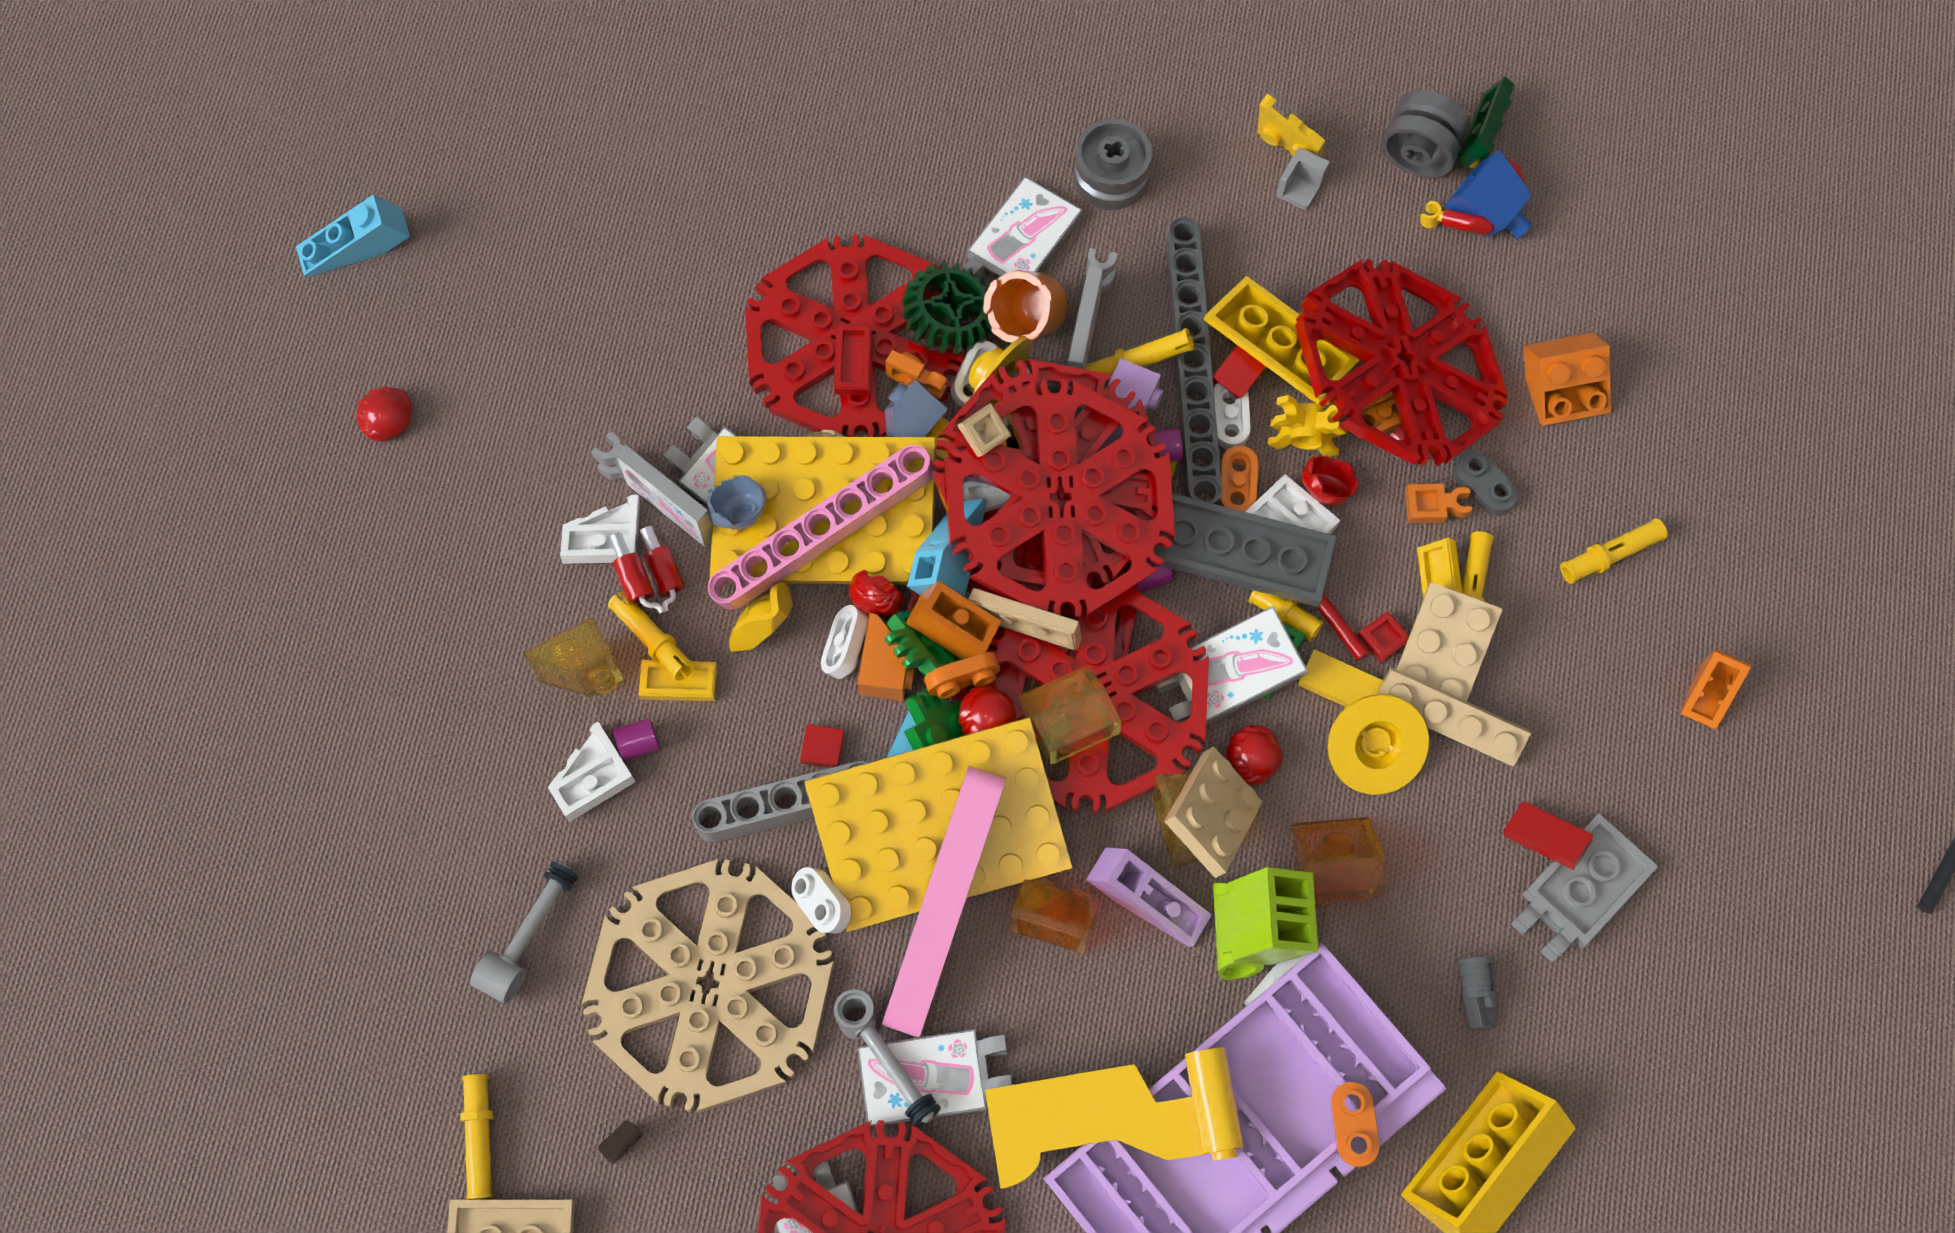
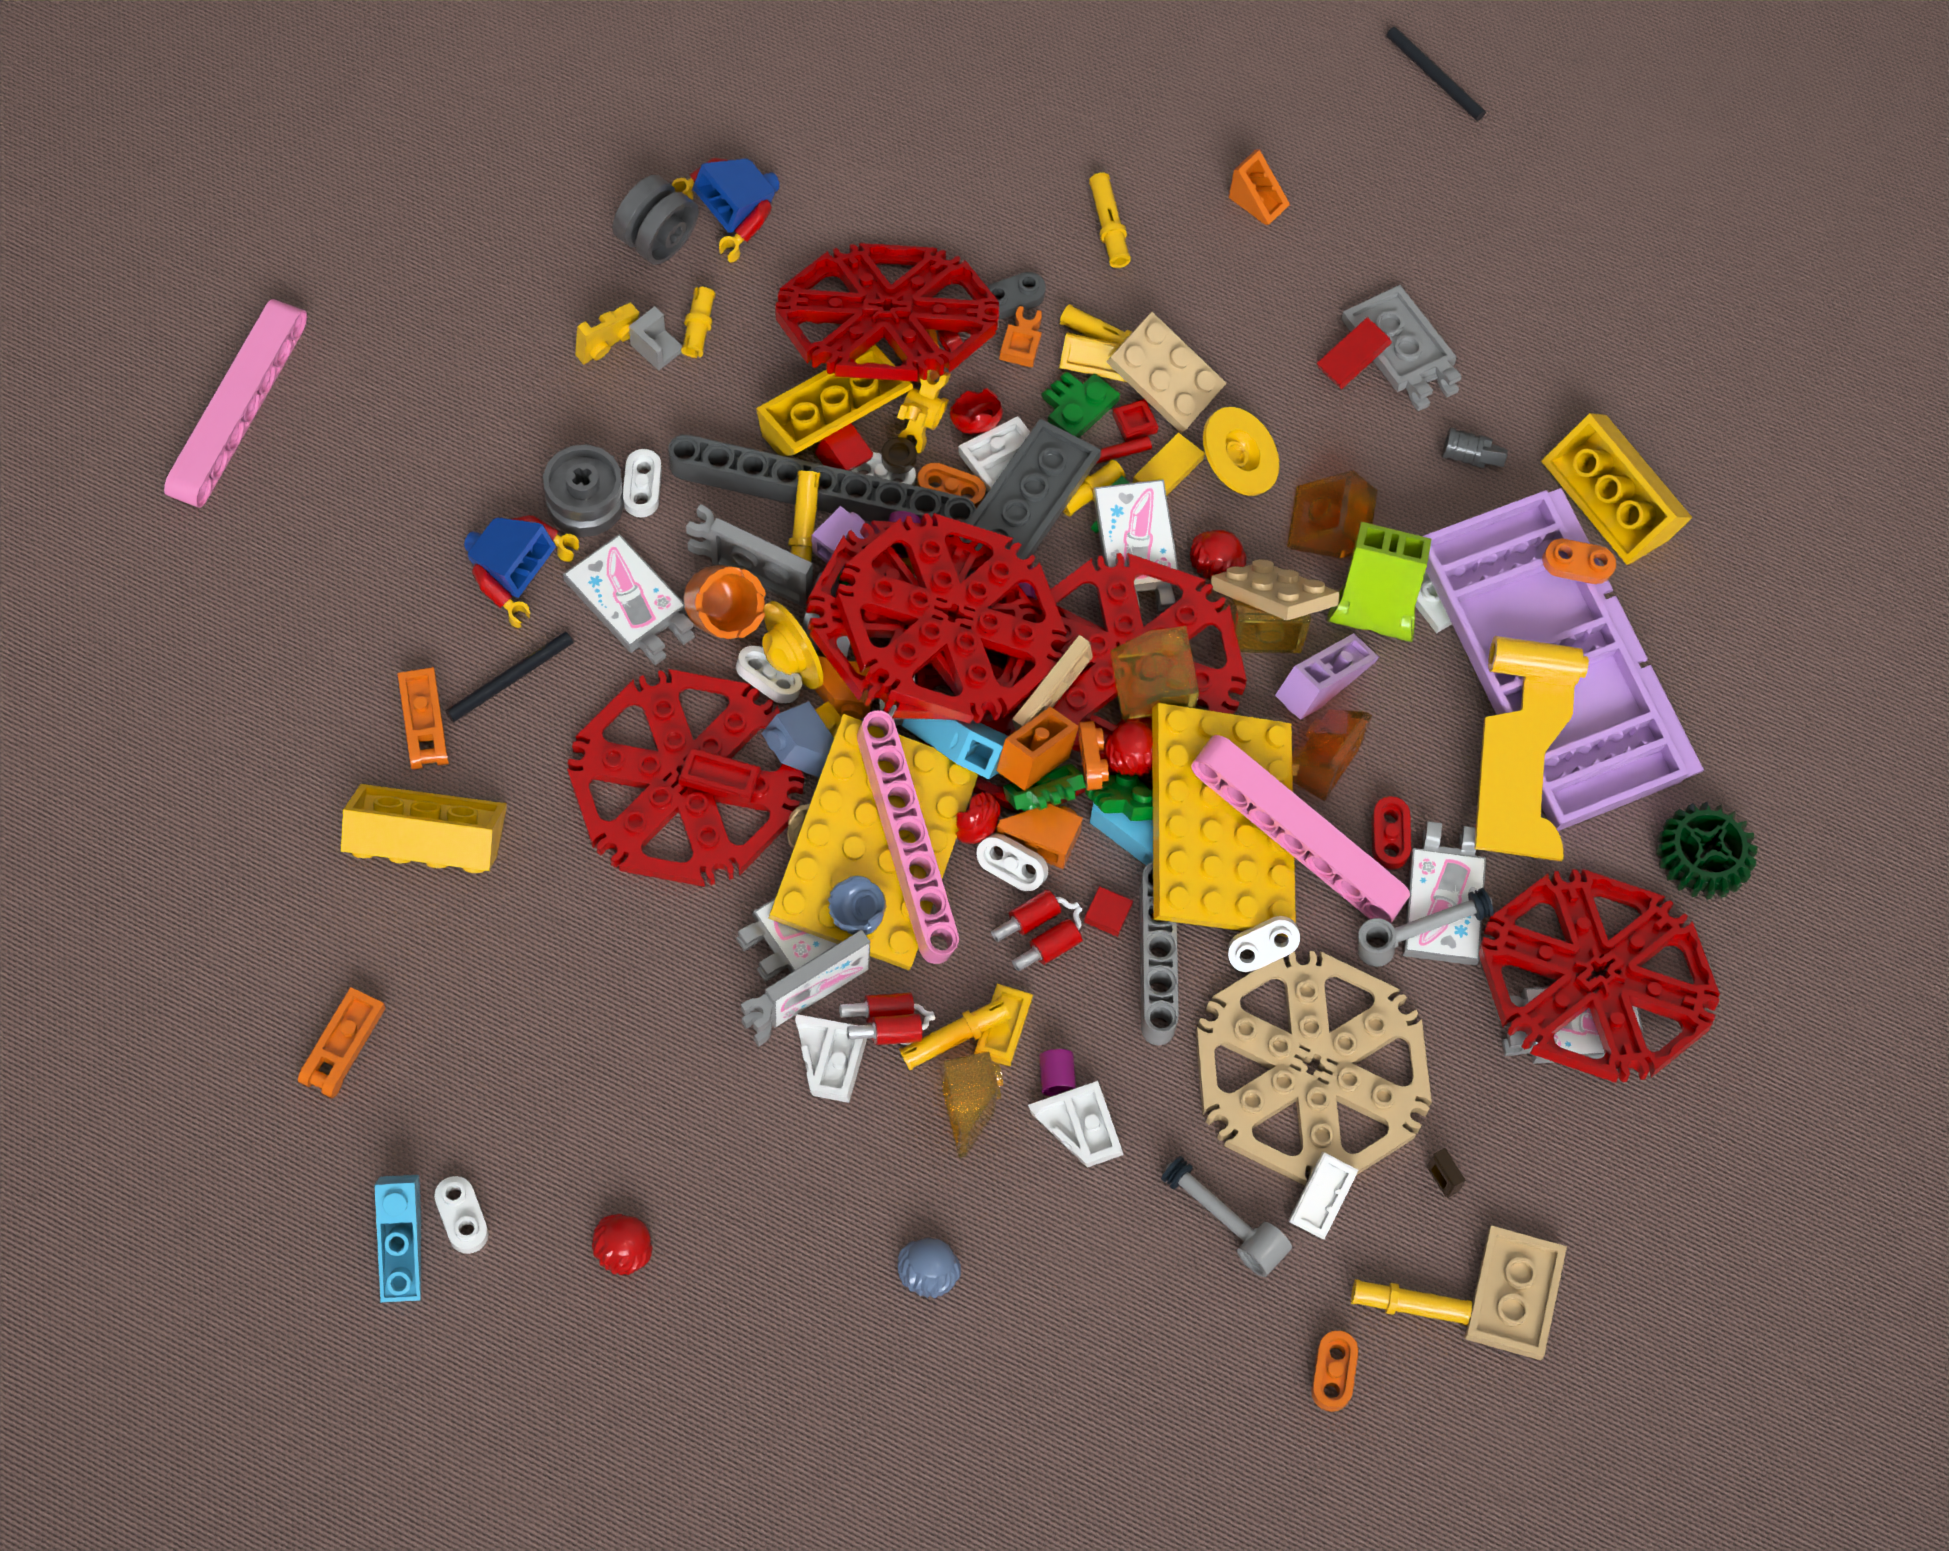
camera: 80 degrees left, 5 degrees down
yellow hat [729,582,793,652] -> none
orange plate [885,350,947,399] -> none
dark green gear [902,261,993,356] -> none
tan tile [957,403,1011,457] -> none
tan plate [1377,667,1531,767] -> none
dark green plate [1456,76,1515,168] -> none
orange slope [1524,332,1611,426] -> none
none -> orange plate [297,987,386,1099]
none -> yellow slope [341,784,507,873]
none -> orange plate [397,667,449,770]
none -> white plate [435,1176,488,1254]
none -> black bar [445,631,574,723]
none -> blue torso [464,515,579,628]
none -> white plate [623,449,662,517]
none -> yellow pin [681,286,715,358]
none -> dark brown tile [881,437,917,474]
none -> sand blue hair [898,1237,961,1298]
none -> red piece [991,889,1082,972]
none -> green hinge [1041,372,1120,438]
none -> white plate [1288,1152,1359,1240]
none -> orange plate [1311,1331,1358,1412]
none -> red plate [1372,796,1411,870]

